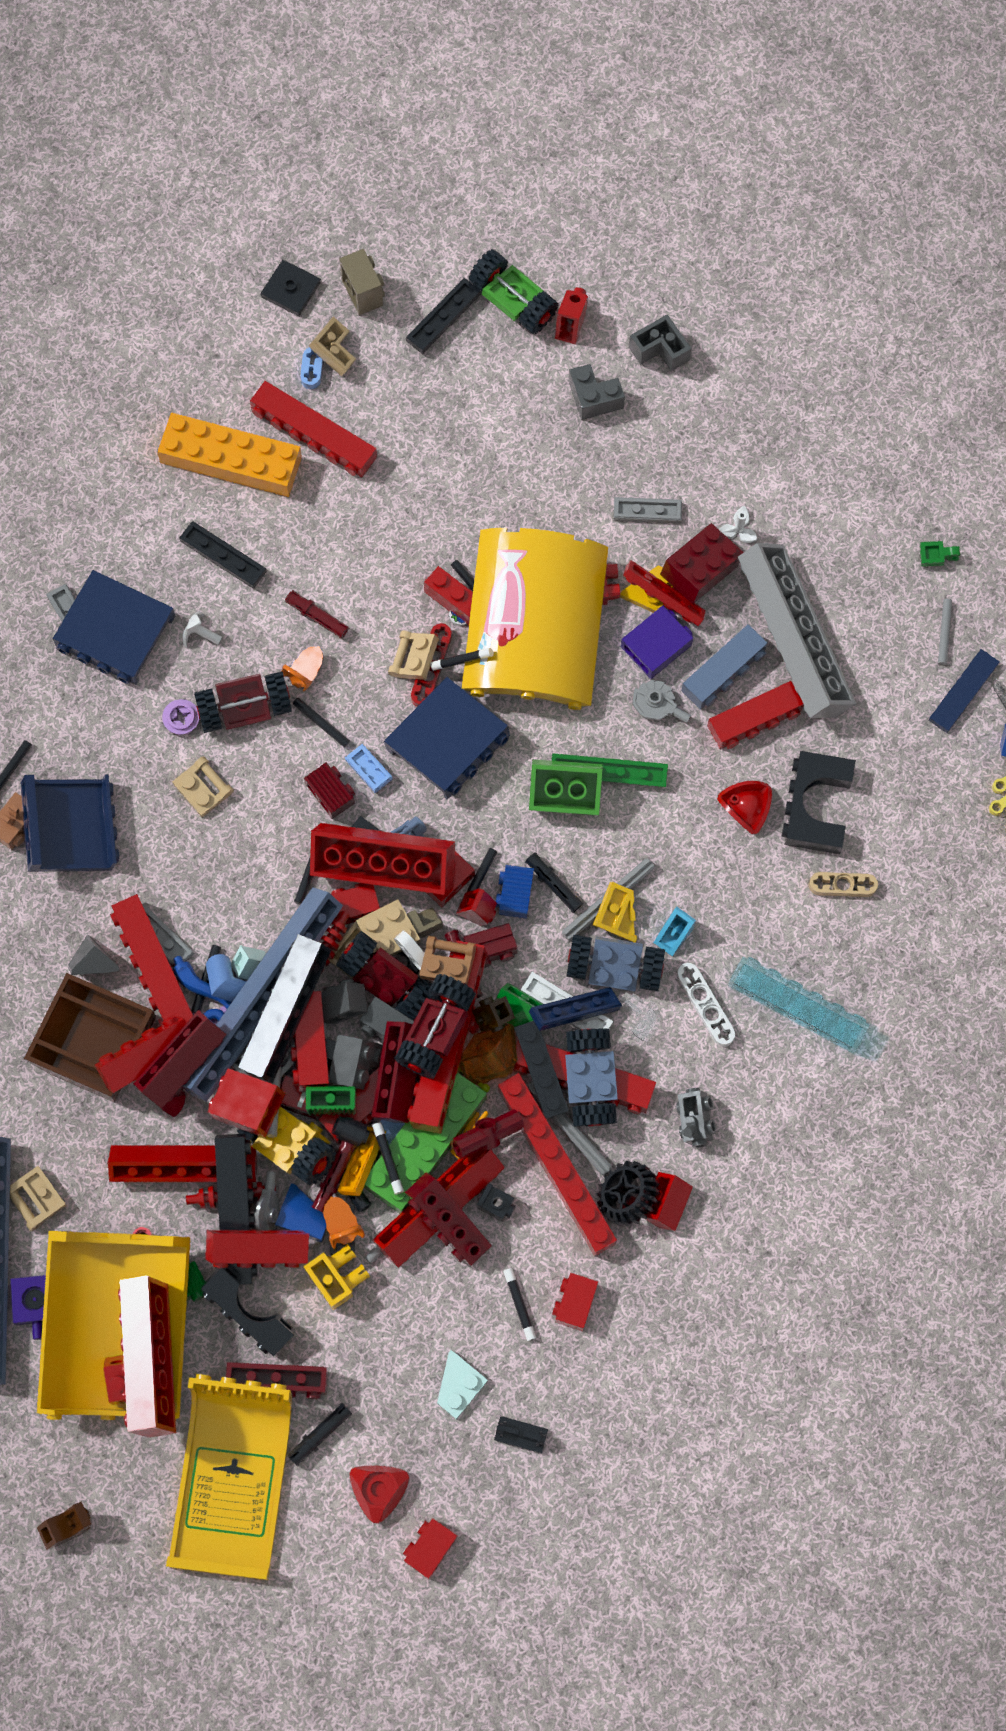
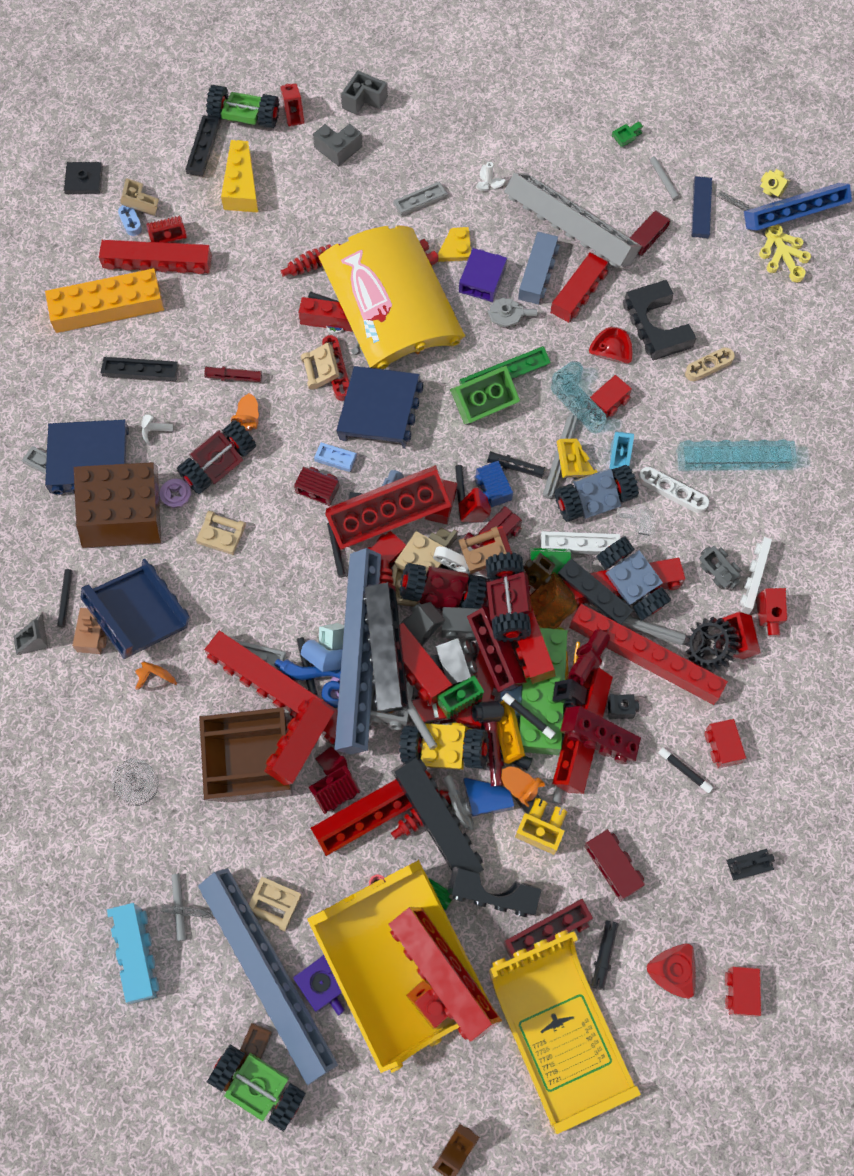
camera: 30 degrees left, 5 degrees down
dark grey slope [68,935,119,975] -> none
dark red brick [133,1010,227,1109] -> none
red brick [205,1230,309,1268] -> none
red brick [207,1068,286,1138] -> none
black bar [293,697,350,748] -> none
dark tan brick [339,248,385,316] -> none
black bar [430,647,494,671] -> none
light aqua wing [437,1350,488,1420] -> none
dark blue tile [529,987,622,1031] -> none
red plate [623,560,706,626] -> none
dark red brick [660,523,744,604] -> none
none -> reddish brown slope [74,462,161,548]
none -> orange piece [135,661,177,690]
none -> red brick [146,215,187,243]
none -> yellow wedge [221,140,259,213]
none -> red piece [280,244,341,277]
none -> dark red brick [308,765,361,814]
none -> clear light blue beam [550,361,606,434]
none -> black brick [552,679,587,707]
none -> dark red brick [584,829,645,902]
none -> red brick [588,375,632,420]
none -> dark red beam [630,210,671,256]
none -> white plate [739,537,772,614]
none -> red torso [756,588,787,637]

